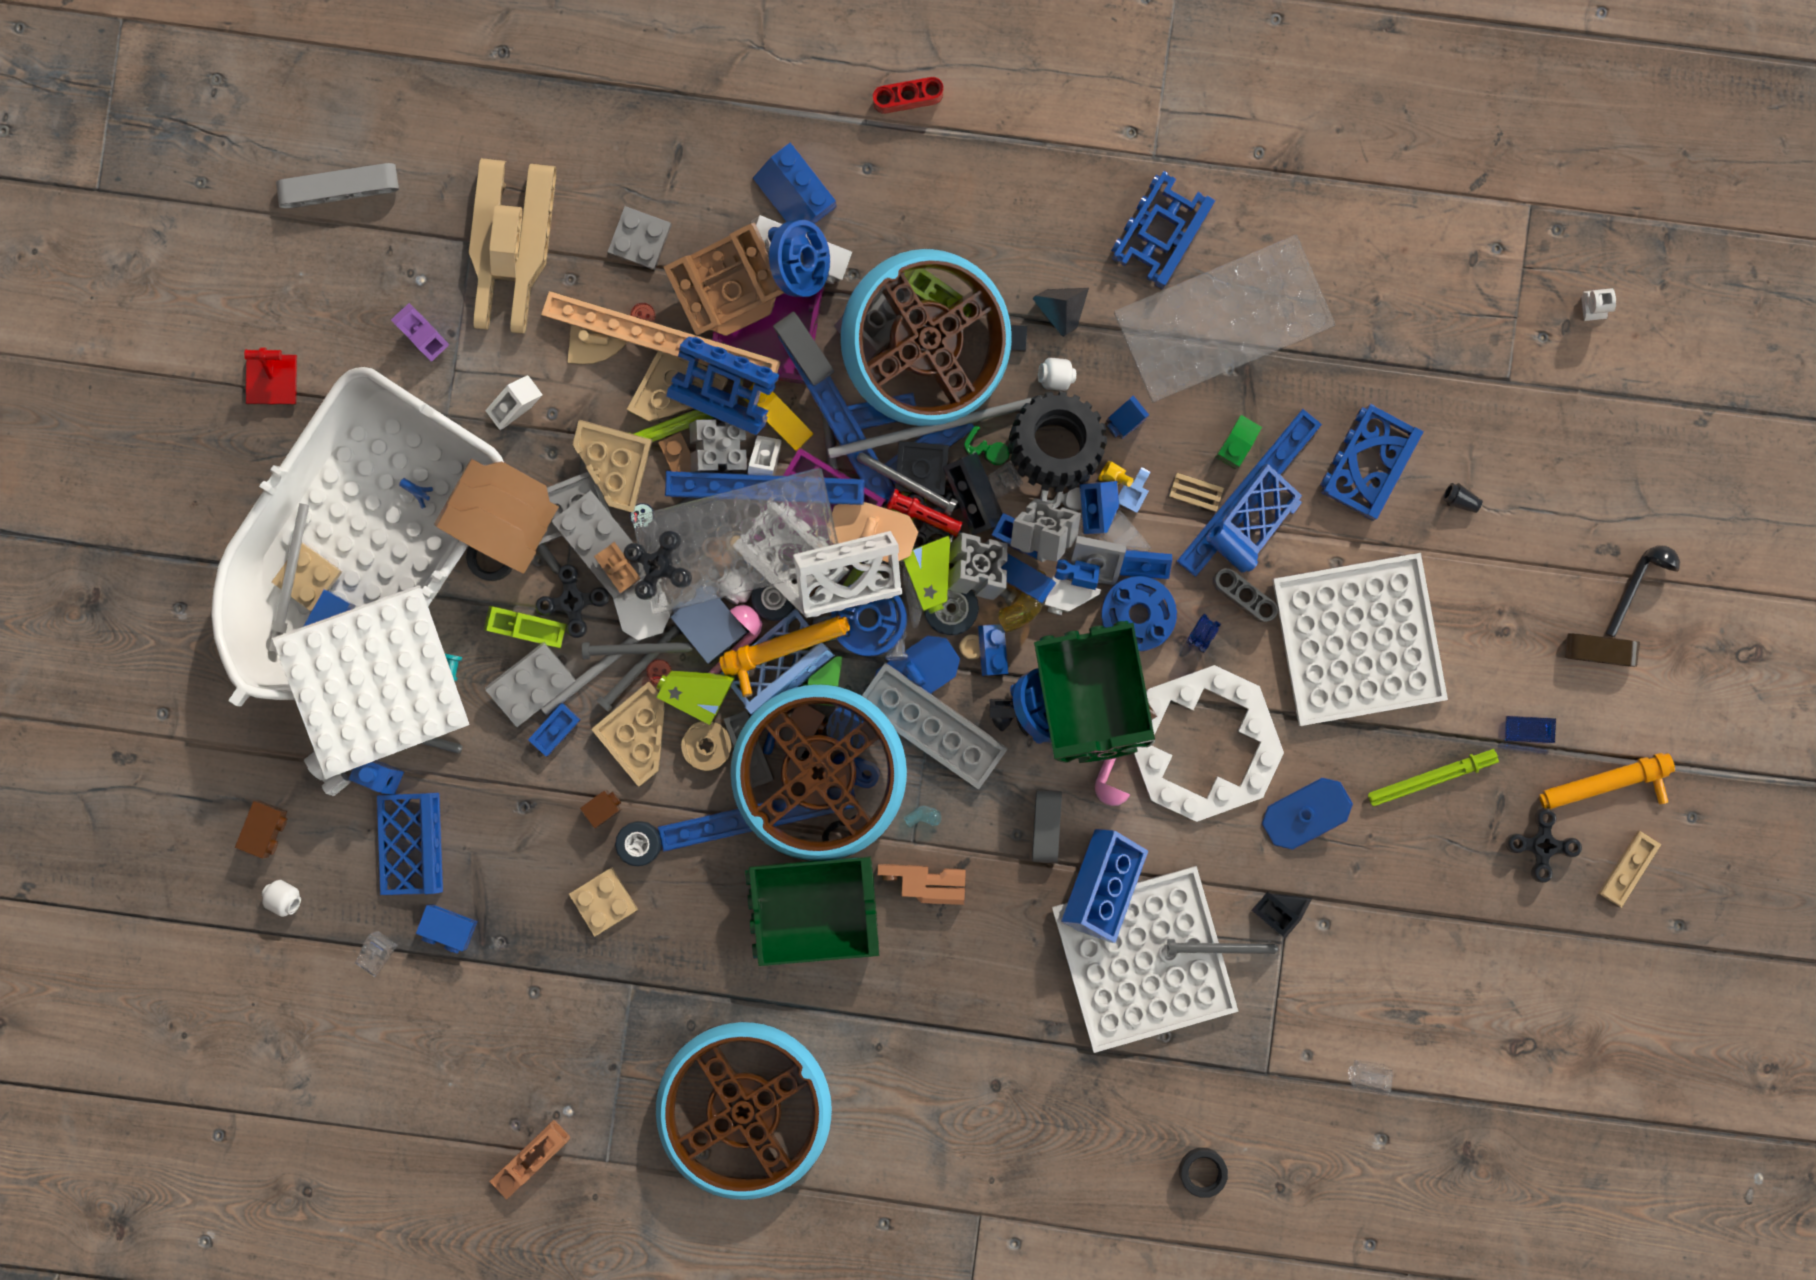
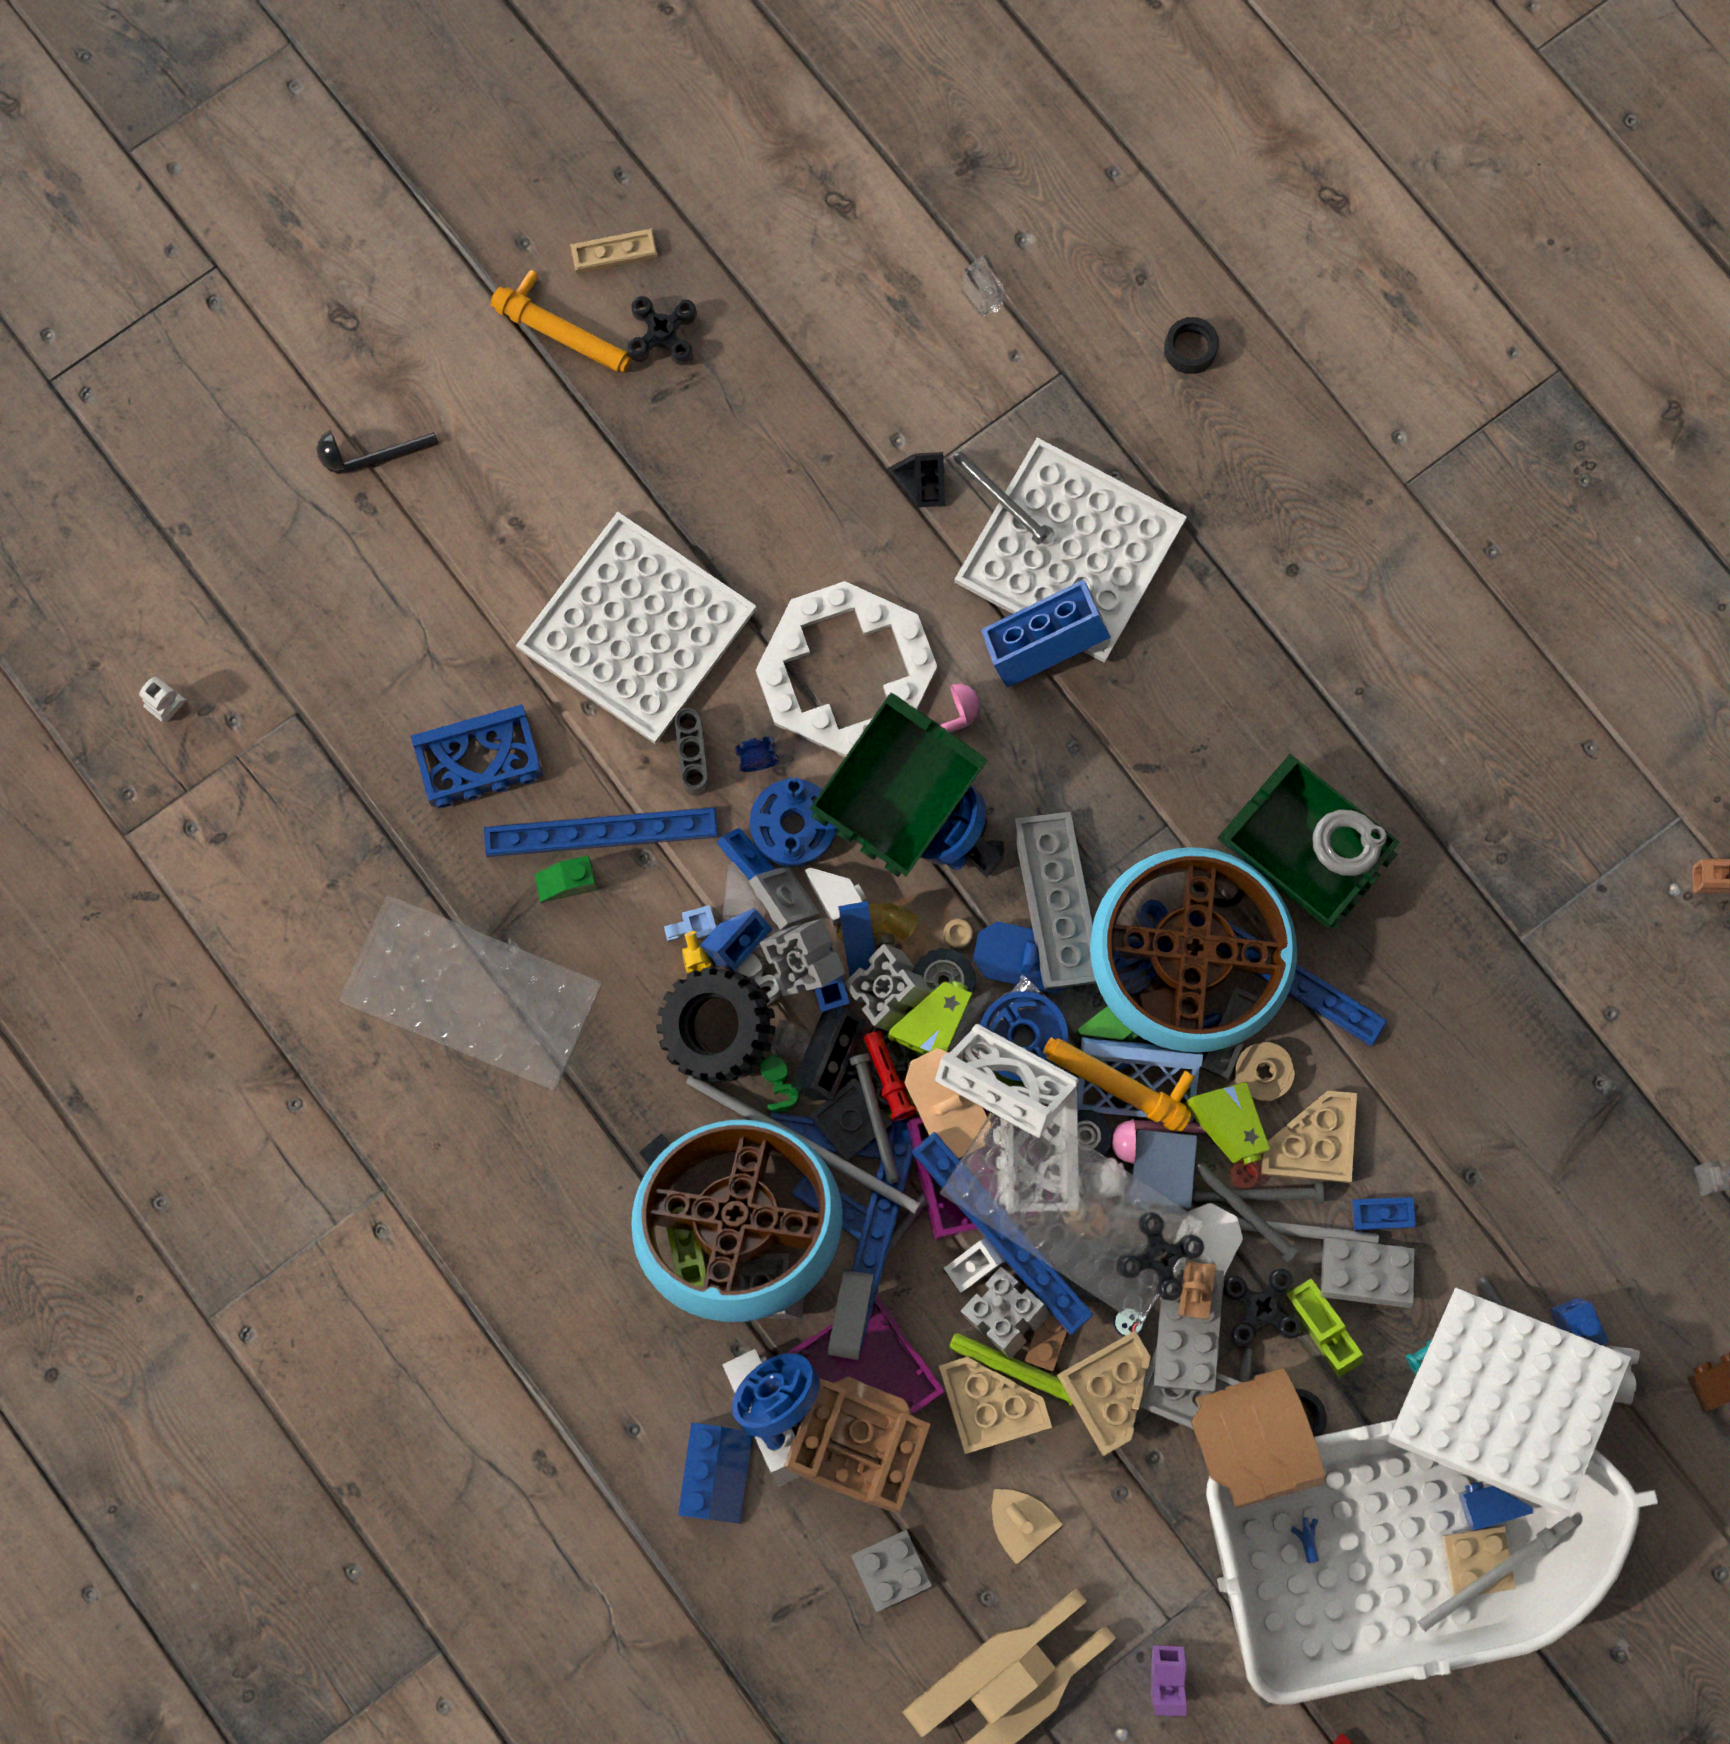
camera: 140 degrees left, 10 degrees down
blue fence [377,793,443,895] -> none
blue brick [416,904,478,953] -> none
white slope [485,375,542,430] -> none
light nougat plate [541,291,781,373] -> none
tan plate [569,867,638,936] -> none
reddish brown brick [580,790,622,828] -> none
black wheel [615,821,662,867] -> none
clear red tile [630,303,656,323] -> none
reddish brown wheel [656,1022,832,1200] -> none
blue fence [666,336,779,435] -> none
yellow slope [743,383,814,452] -> none
red beam [873,77,944,114] -> none
nougat plate [877,864,966,905] -> none
clear light blue arm [903,805,942,827] -> none
blue plate [978,624,1008,676] -> none
black slope [1032,288,1089,337] -> none
dark grey beam [1032,789,1062,863] -> none
white head [1038,358,1076,391] -> none
blue plate [1054,559,1100,590] -> none
blue slope [1106,395,1149,439] -> none
blue fence [1111,171,1216,290] -> none
tan tile [1169,473,1224,512] -> none
blue piece [1206,464,1302,573] -> none
blue shield [1262,777,1353,850] -> none
lime axle [1368,749,1499,807] -> none
black cone [1443,483,1483,513] -> none
clear blue tile [1505,716,1556,743] -> none
dark brown beam [1565,633,1640,667] -> none
none -> light grey piece [1313,810,1387,876]

